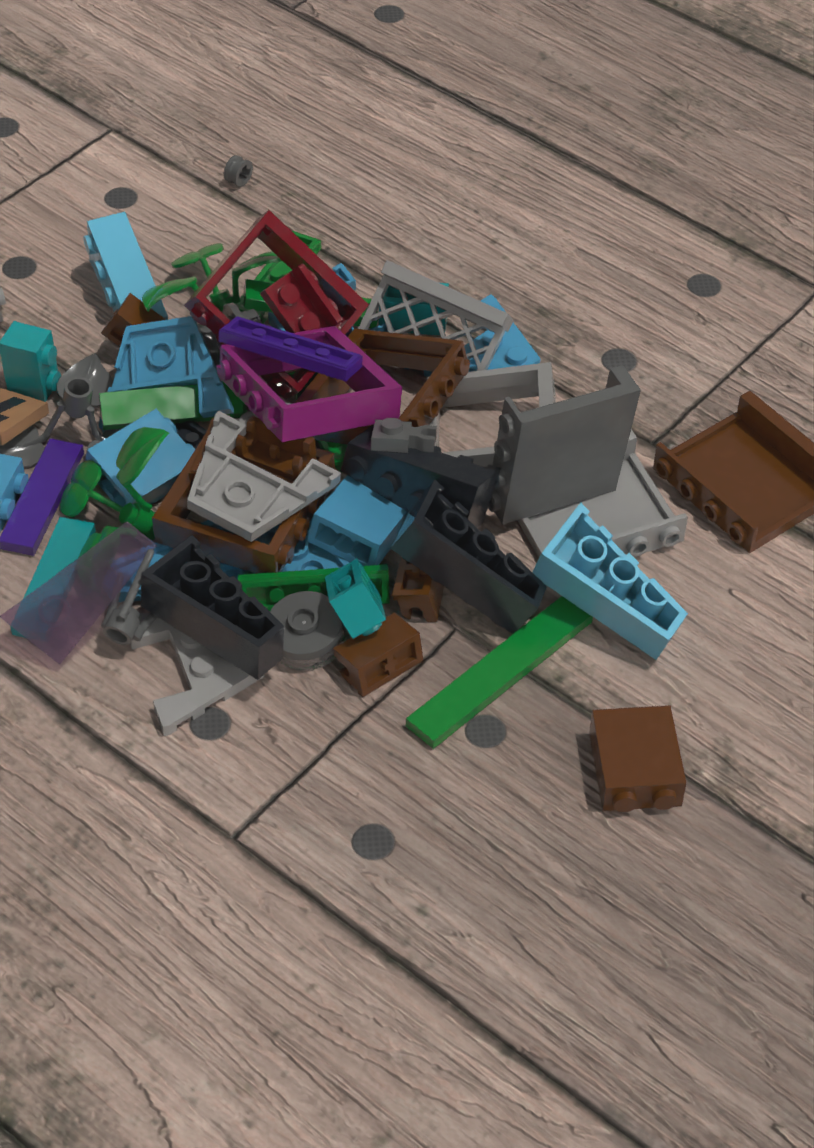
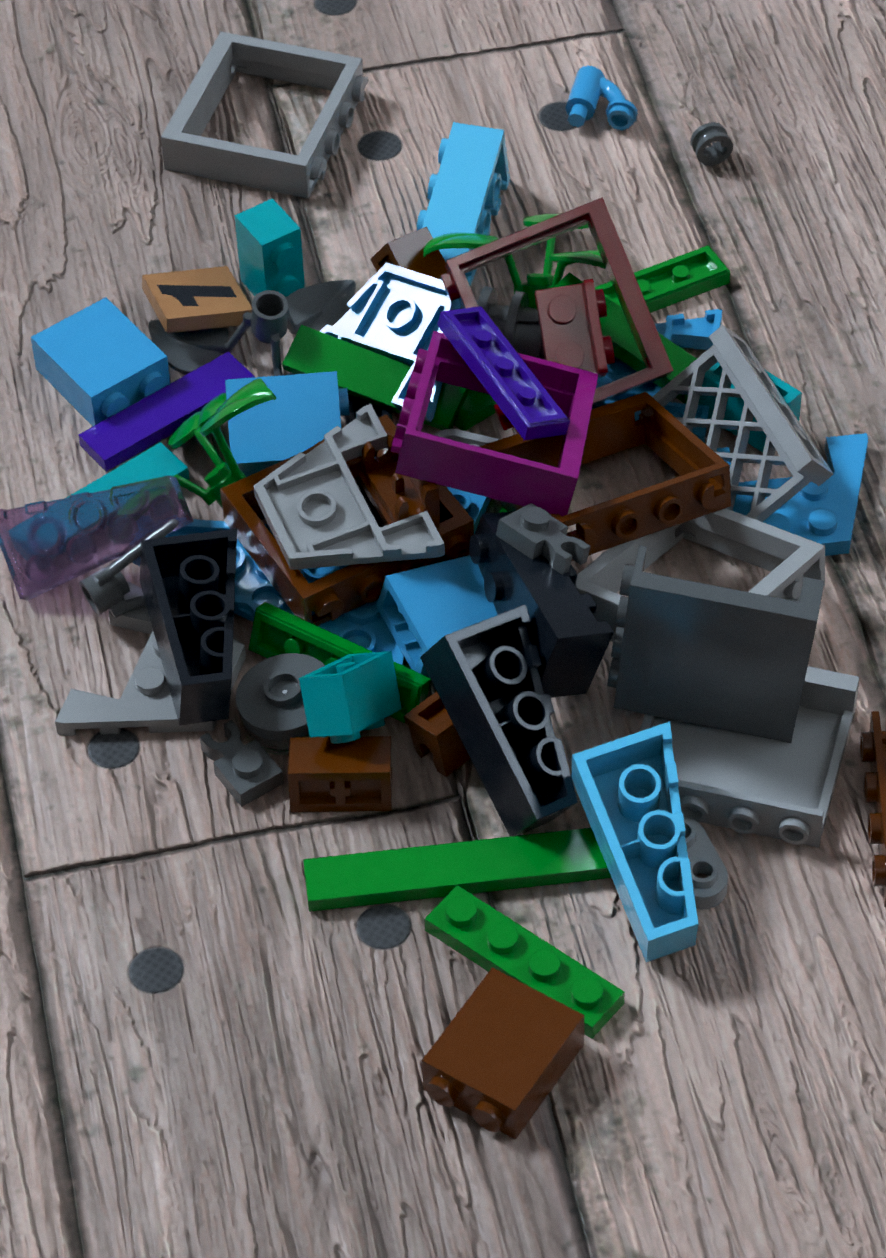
camera: 40 degrees right, 0 degrees up
none -> dark grey plate [200,720,284,807]
none -> green plate [424,885,625,1039]
none -> dark azure plant [566,66,638,130]

